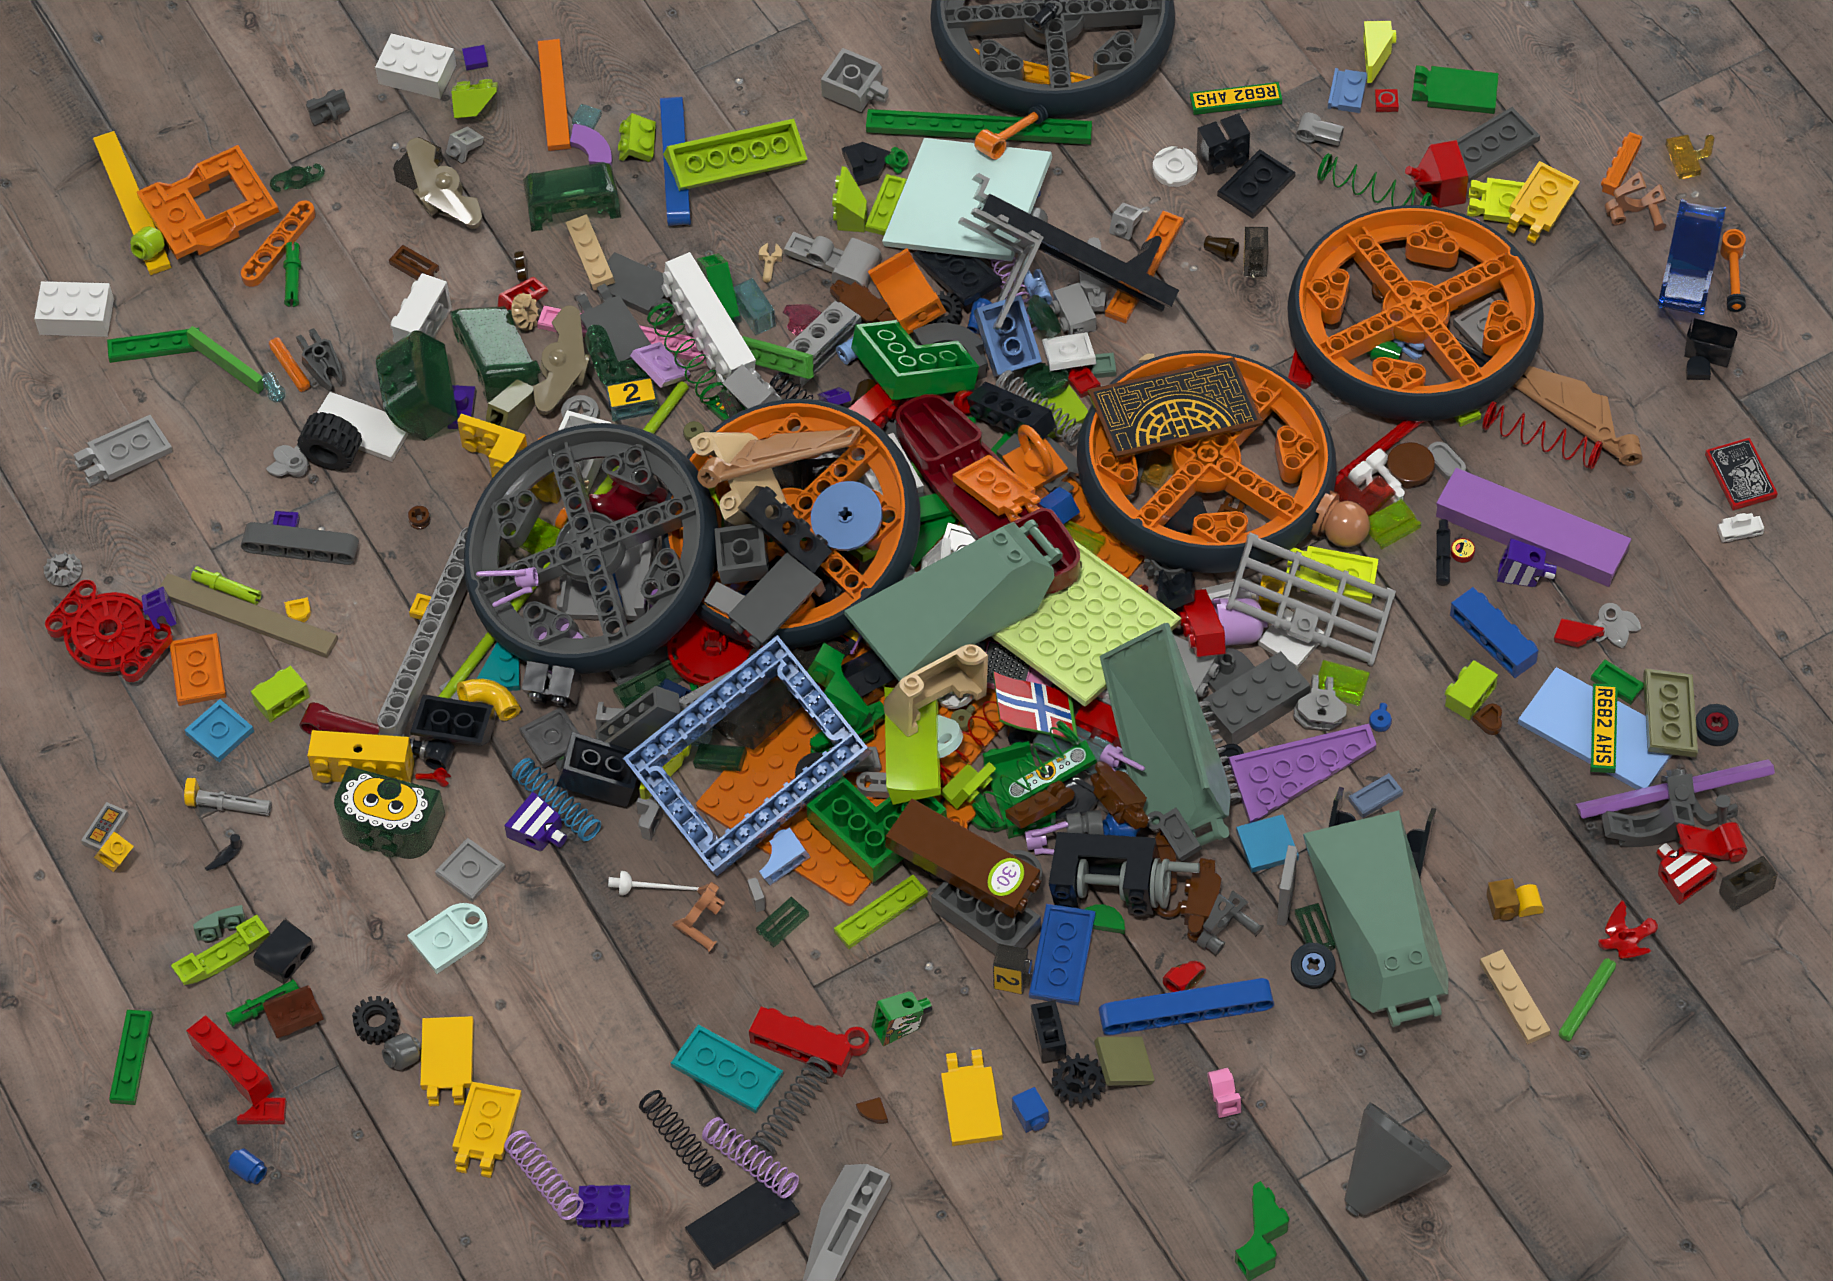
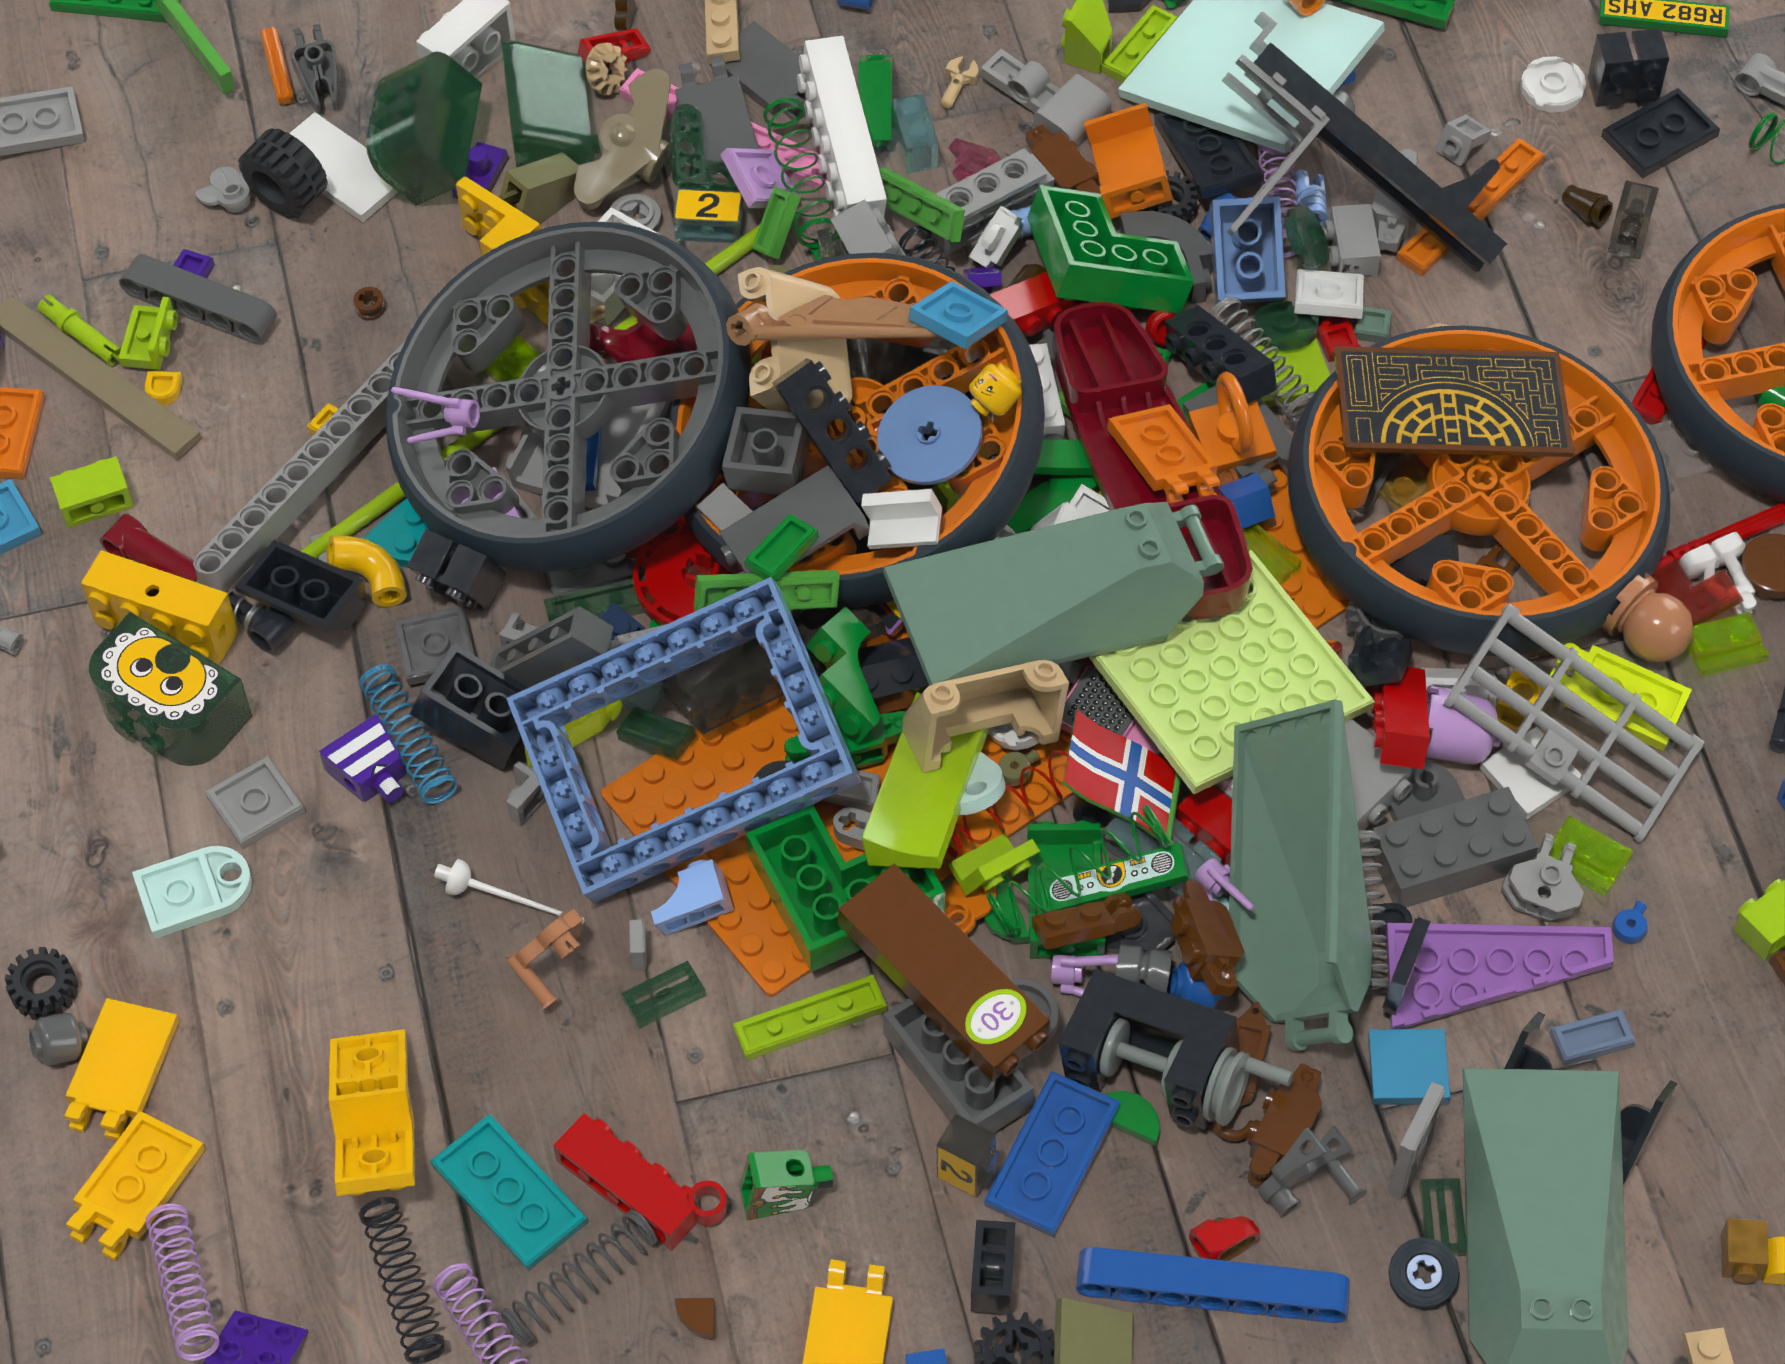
camera: 15 degrees right, 0 degrees up
clear light blue pin [262,372,286,402] -> none
red hand [415,767,451,787] -> none
dark grey hinge [1147,807,1202,862] -> none
none -> lime bracket [118,297,178,370]
none -> yellow bracket [329,1029,415,1196]
none -> bright green tile [694,570,840,611]
none -> green tile [744,513,819,582]
none -> bright green tile [752,186,801,259]
none -> white panel [861,489,942,549]
none -> dark azure tile [908,281,1008,349]
none -> white piece [969,205,1023,268]
none -> yellow head [969,363,1022,416]
none -> black tile [1382,917,1431,1015]

